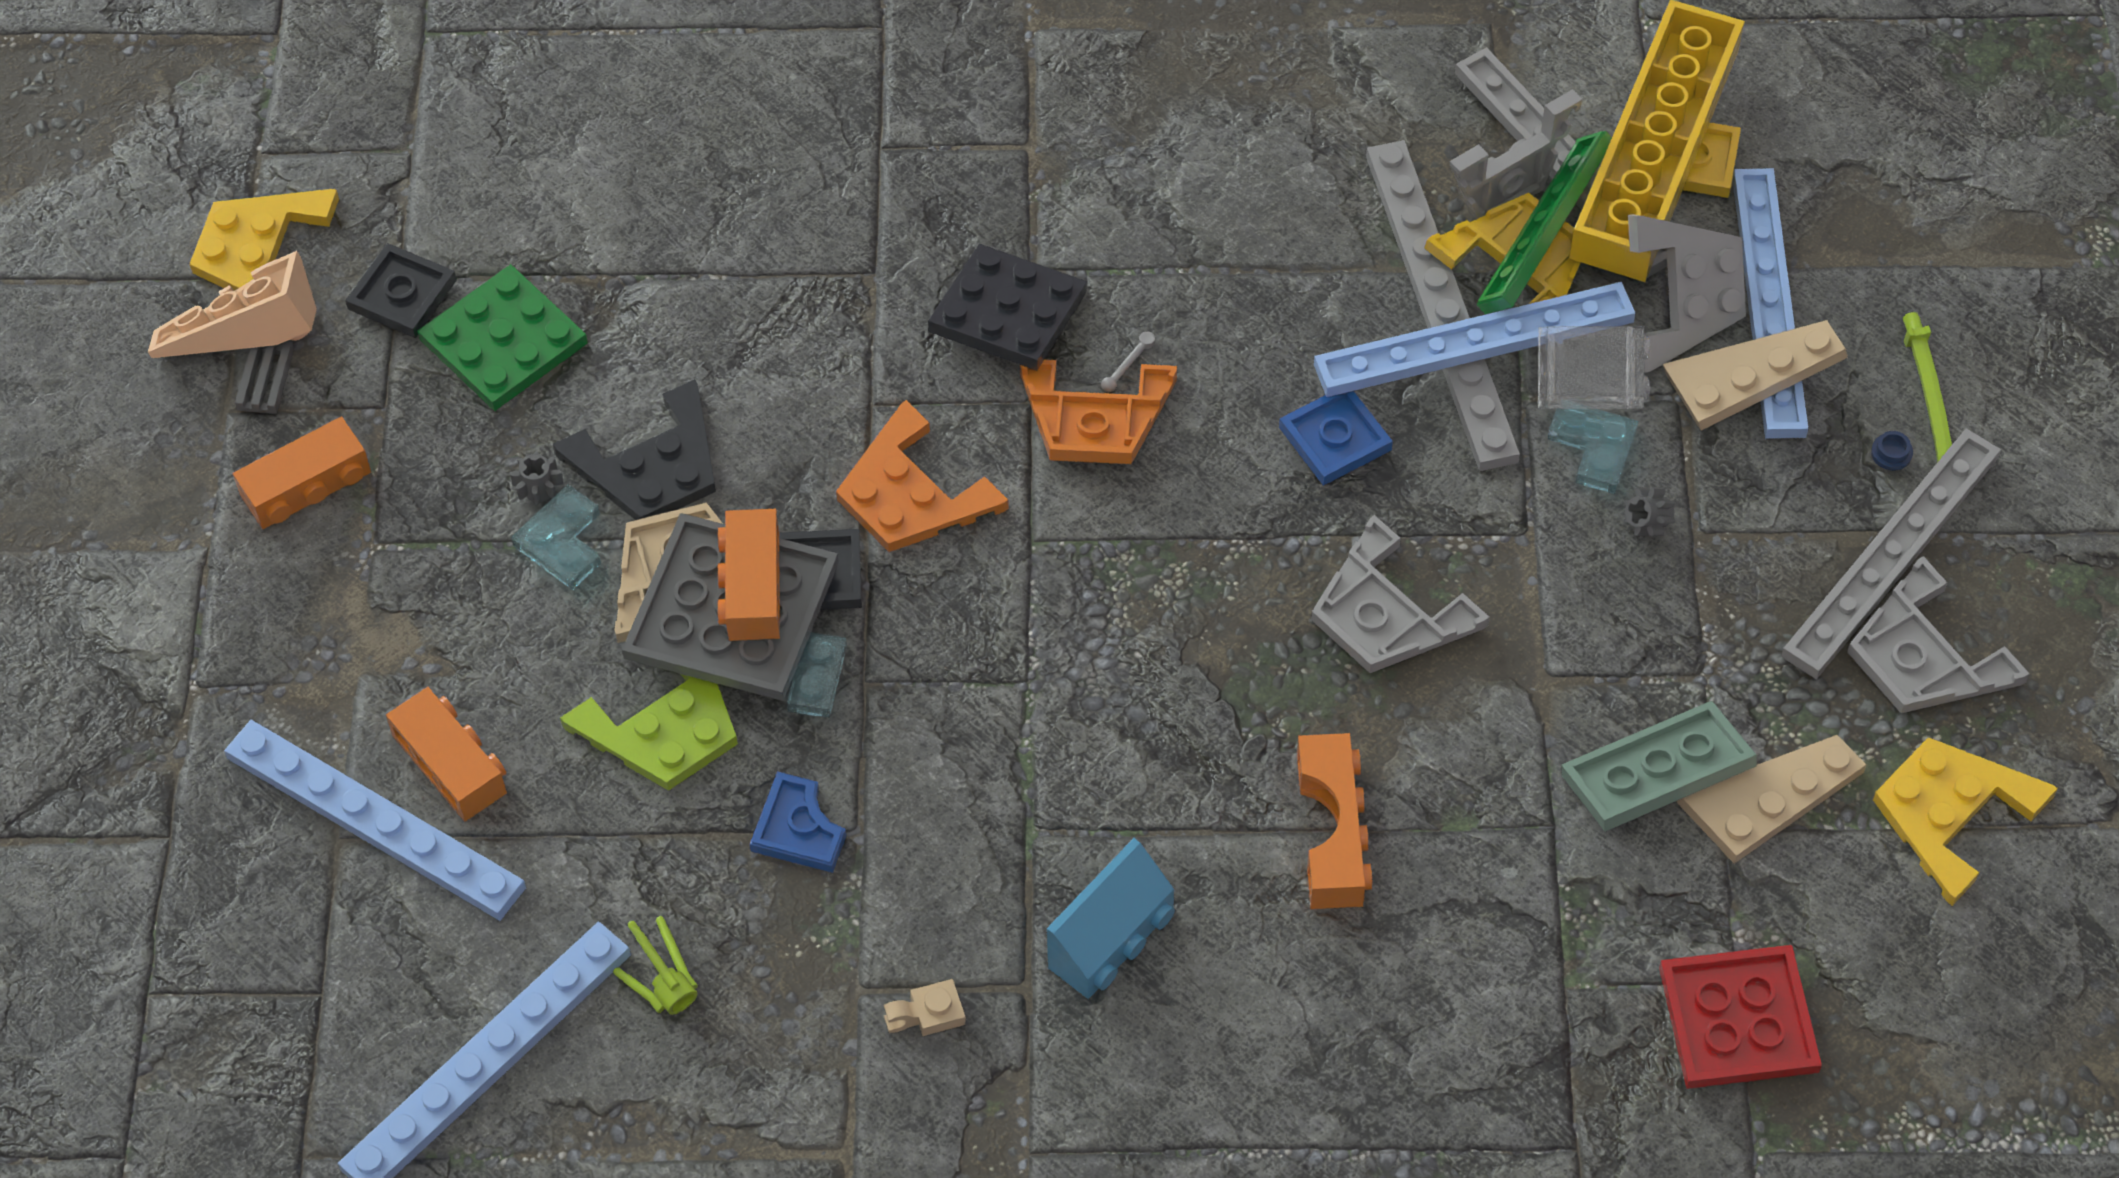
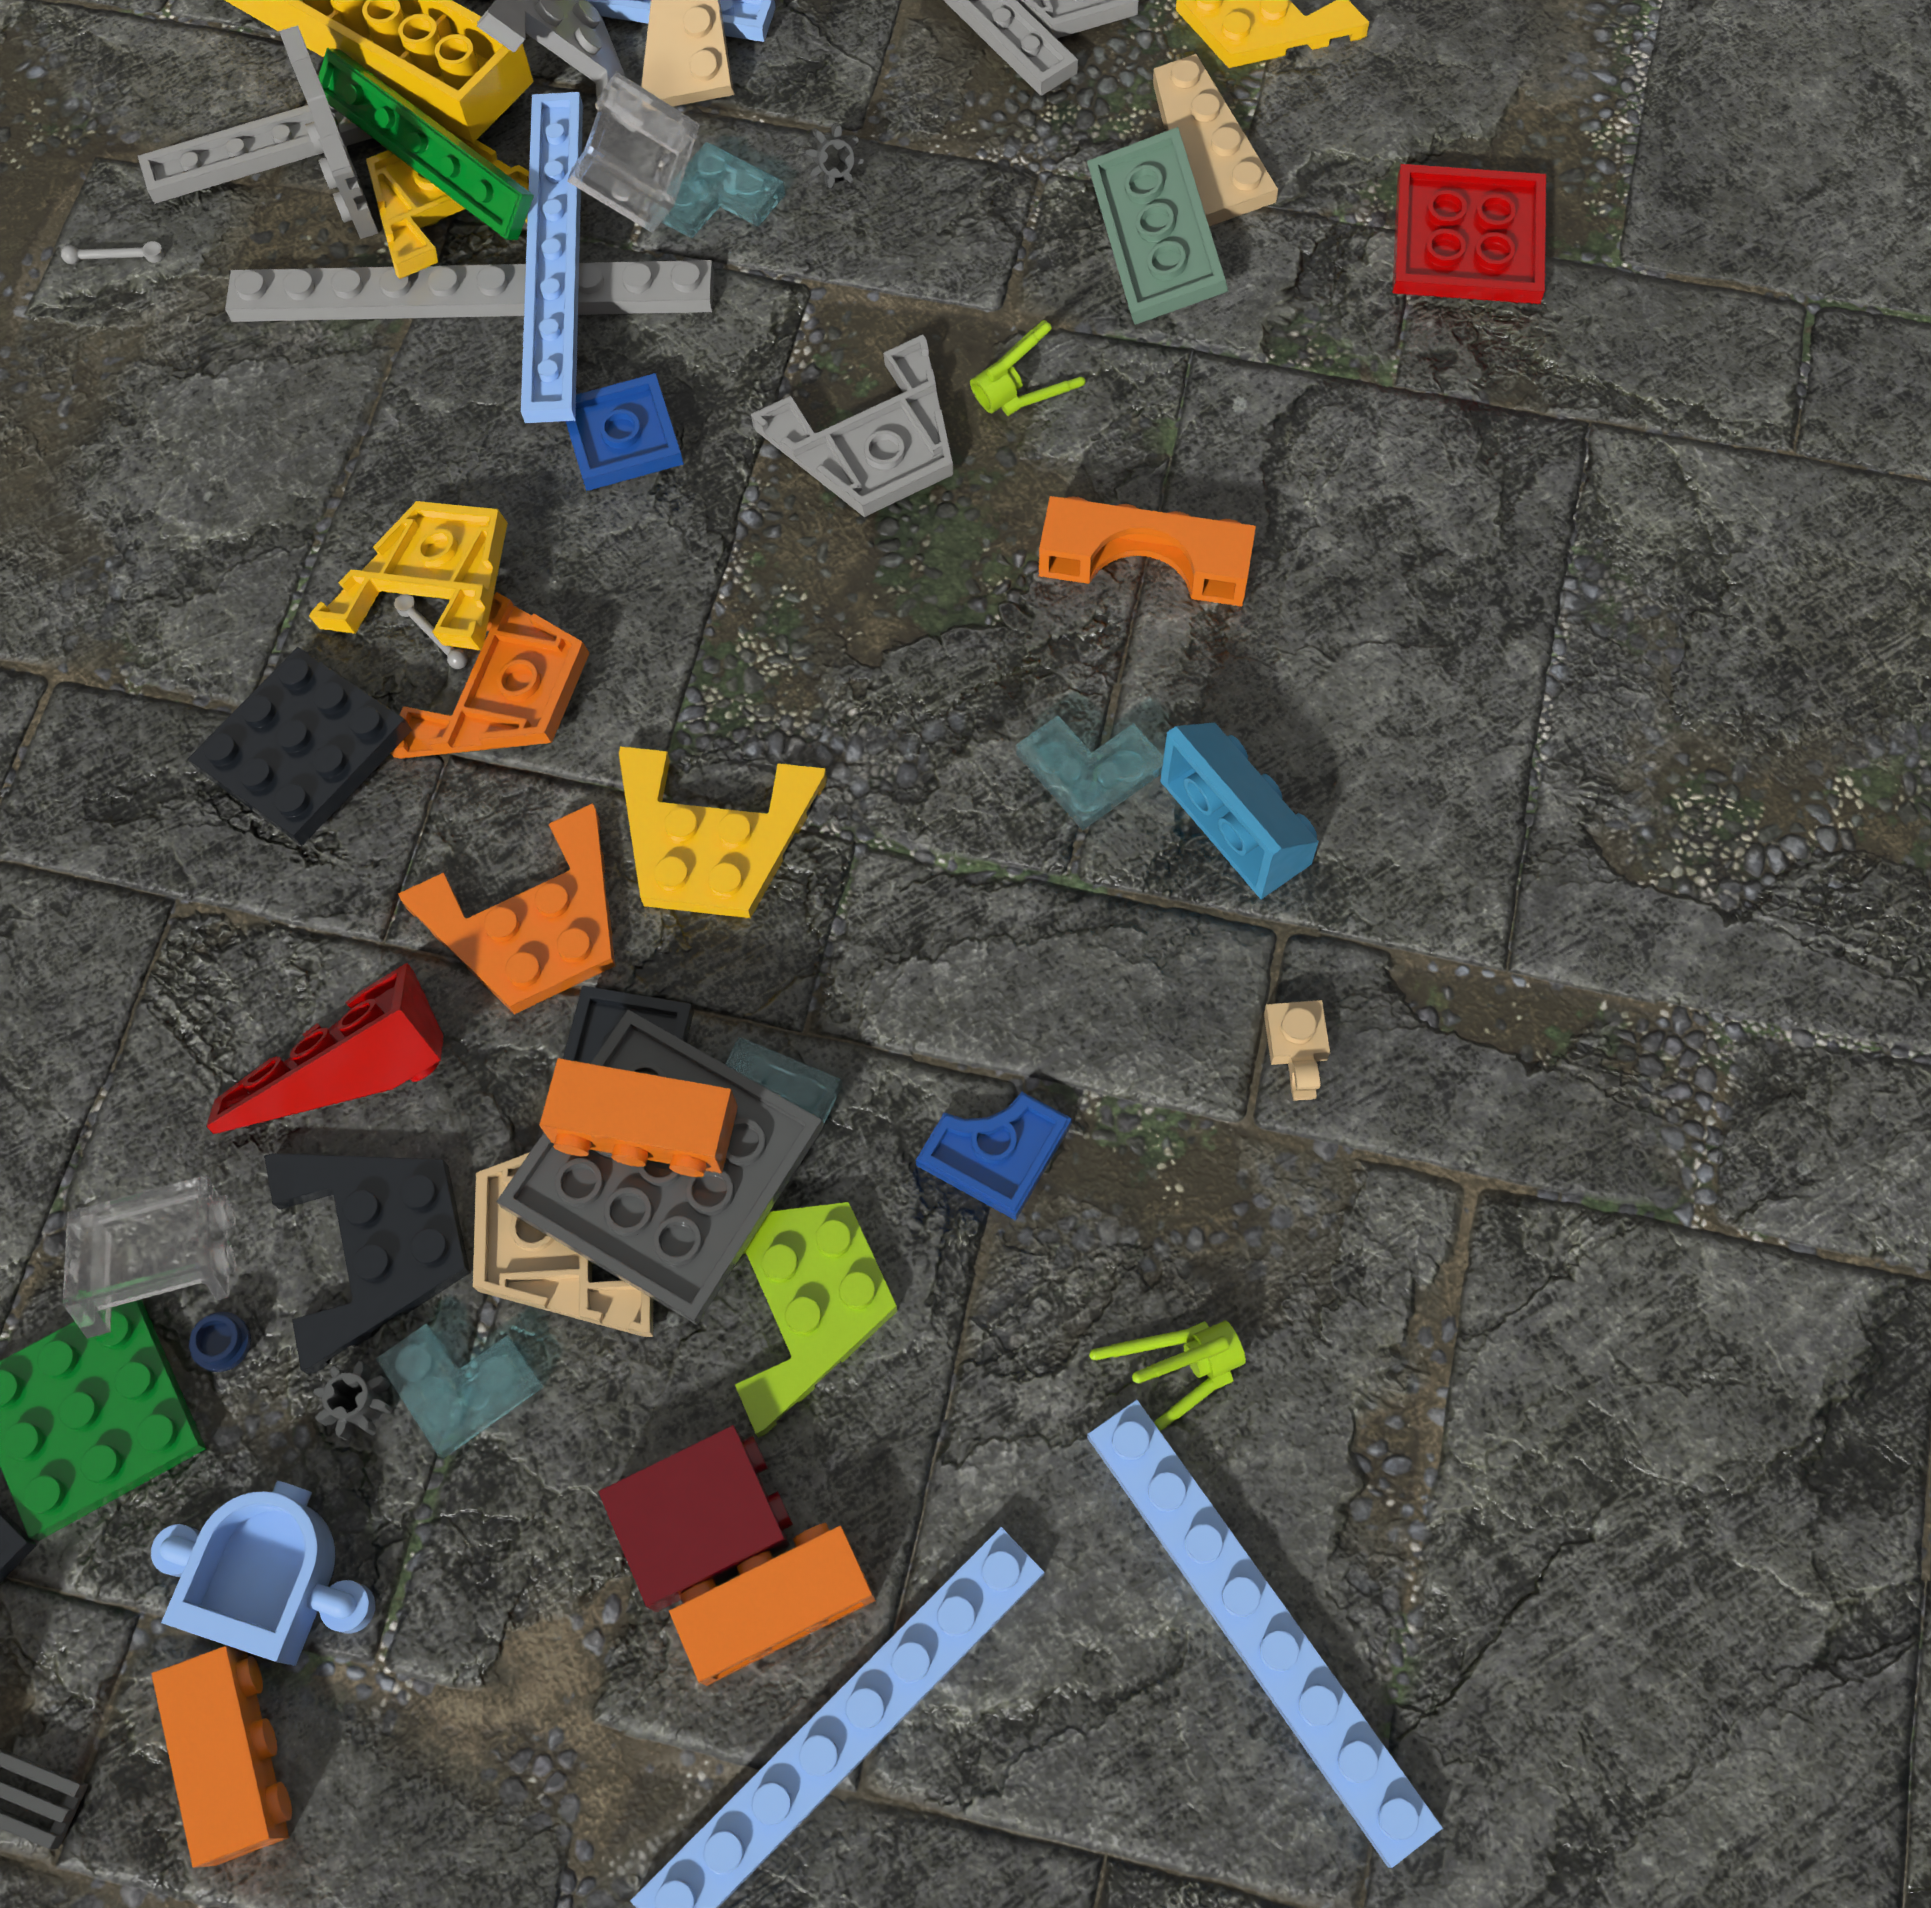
camera: 75 degrees left, 10 degrees up
none -> light grey hinge [61,241,164,265]
none -> clear panel [63,1175,237,1338]
none -> light blue piece [151,1480,375,1666]
none -> dark blue plate [189,1312,251,1372]
none -> red wedge [206,963,444,1134]
none -> yellow wing [309,501,508,650]
none -> dark red brick [598,1425,793,1612]
none -> yellow wing [619,746,827,918]
none -> lime plant [970,320,1086,416]
none -> clear light blue plate [1016,715,1164,830]

